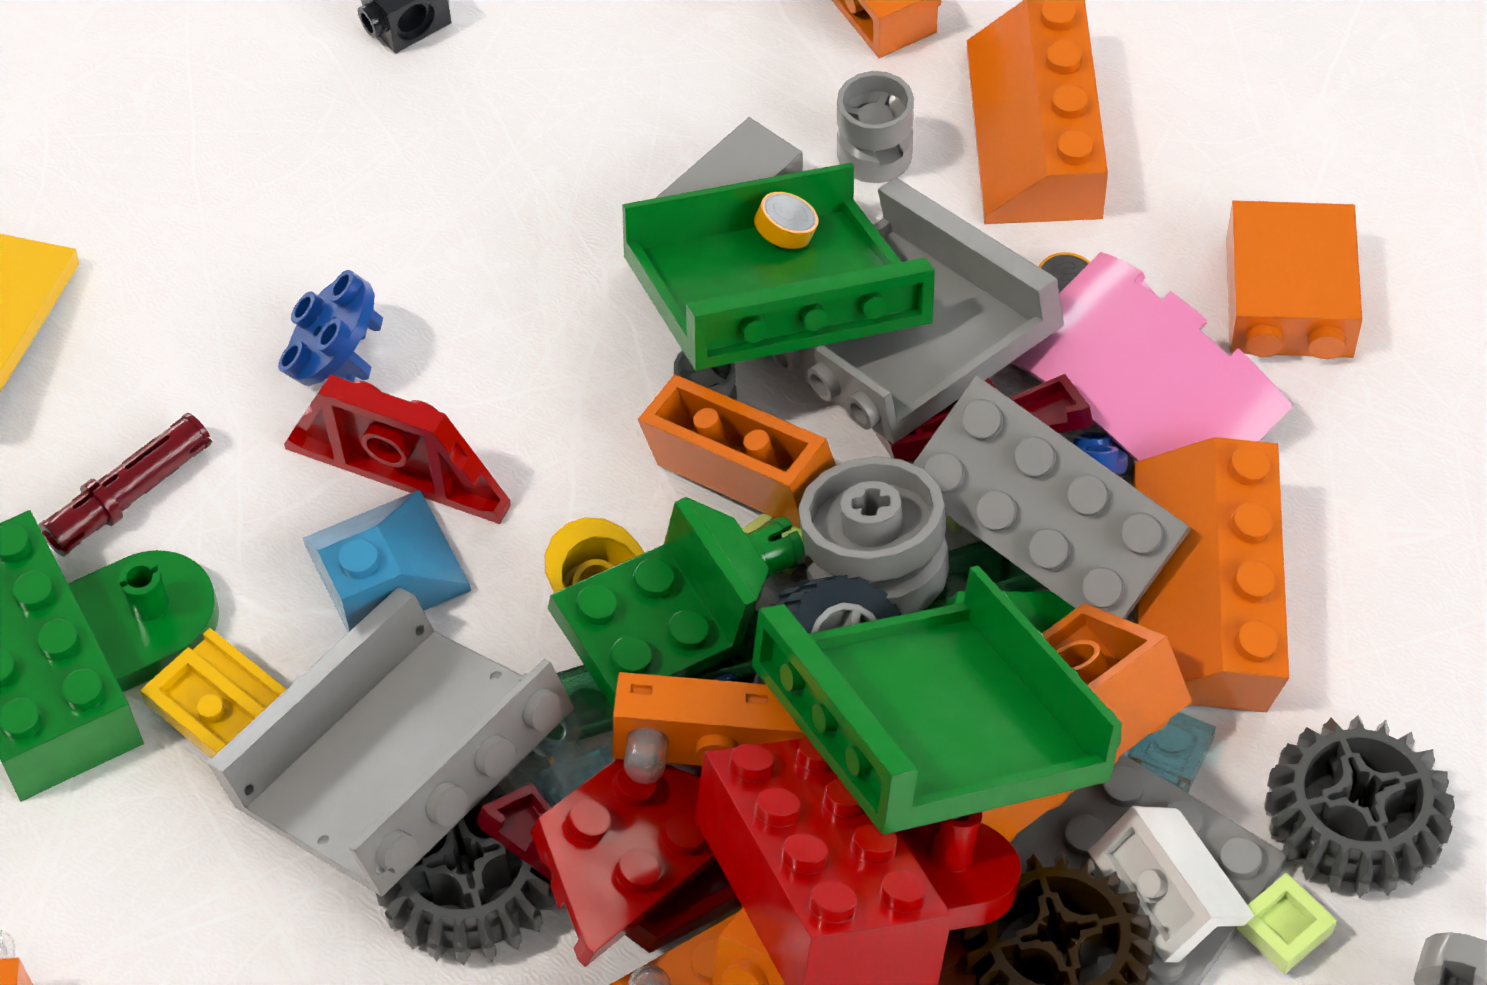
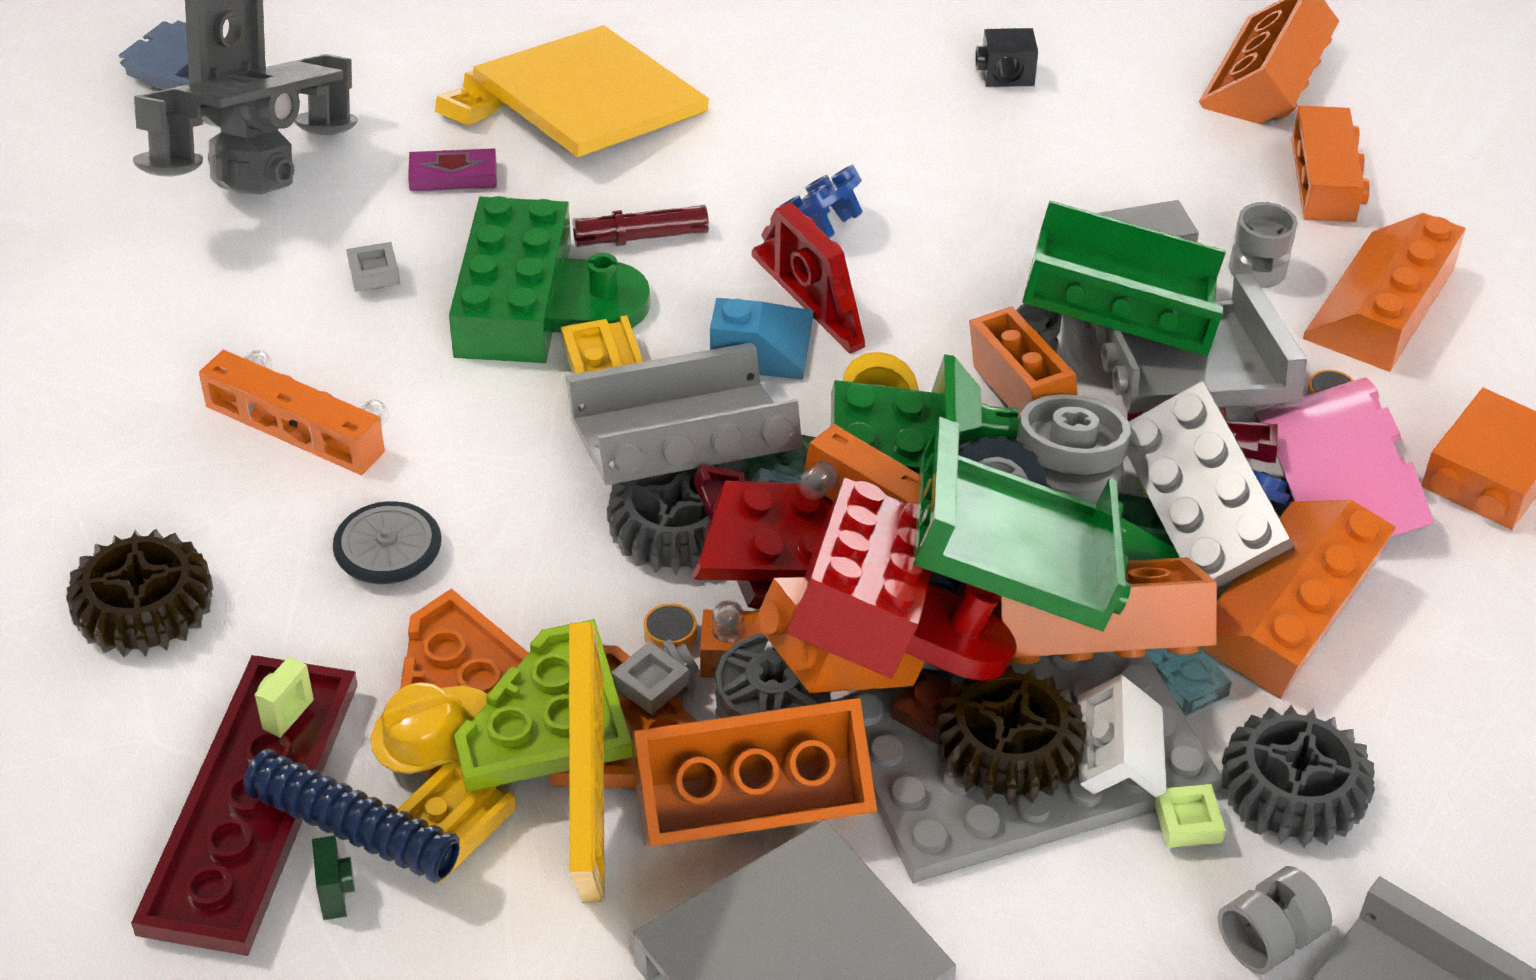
camera: 30 degrees right, 10 degrees down
tile [754,192,819,249] -> none

